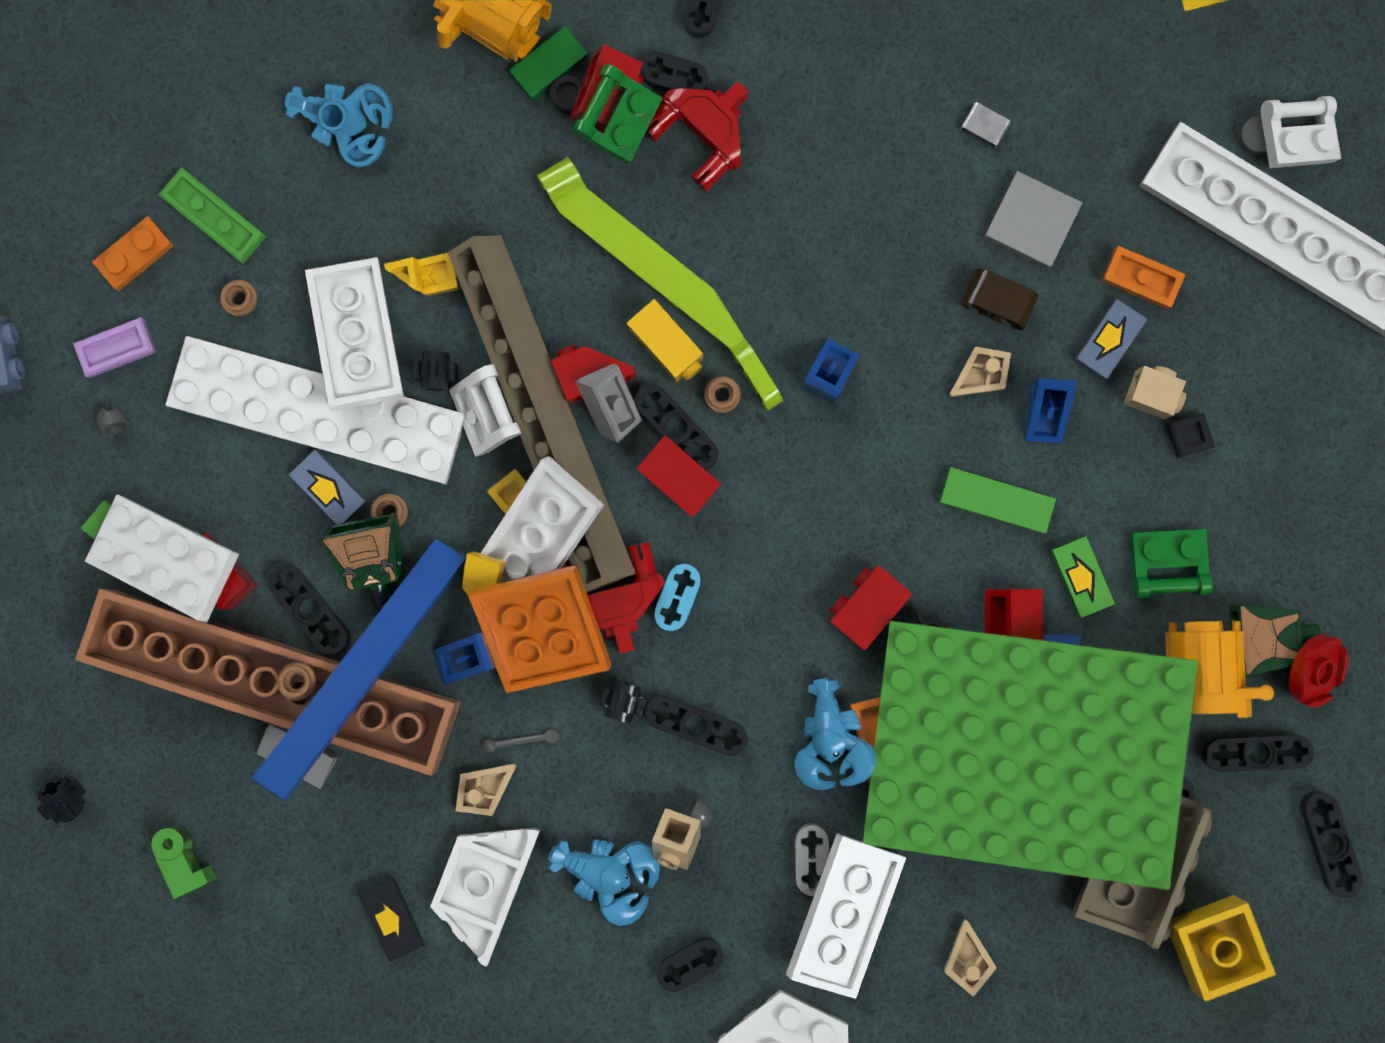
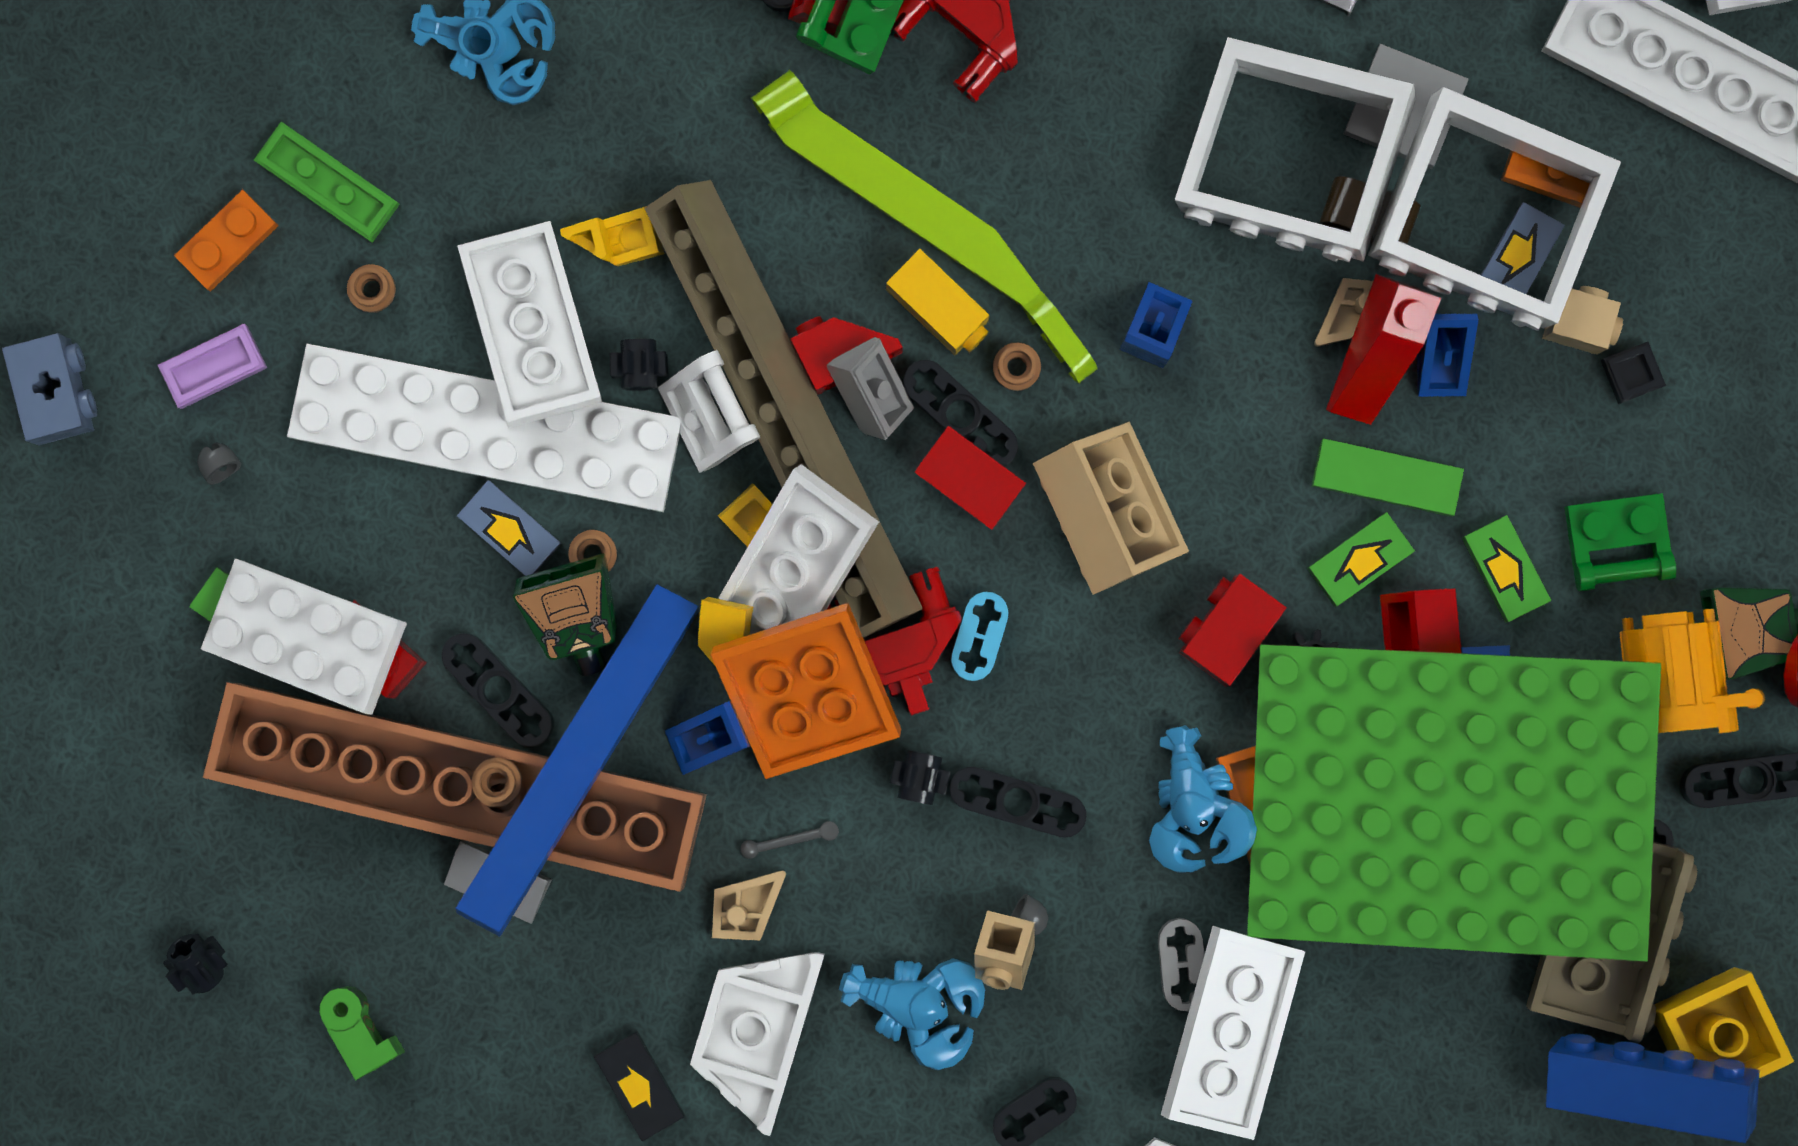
camera: 10 degrees left, 0 degrees up
tan piece [943,919,997,997] -> none
none -> tan slope [1033,422,1189,595]
none -> white window [1175,37,1416,262]
none -> bright green tile [1307,512,1415,607]
none -> red slope [1326,274,1441,425]
none -> white window [1368,87,1621,331]
none -> blue brick [1546,1034,1760,1143]

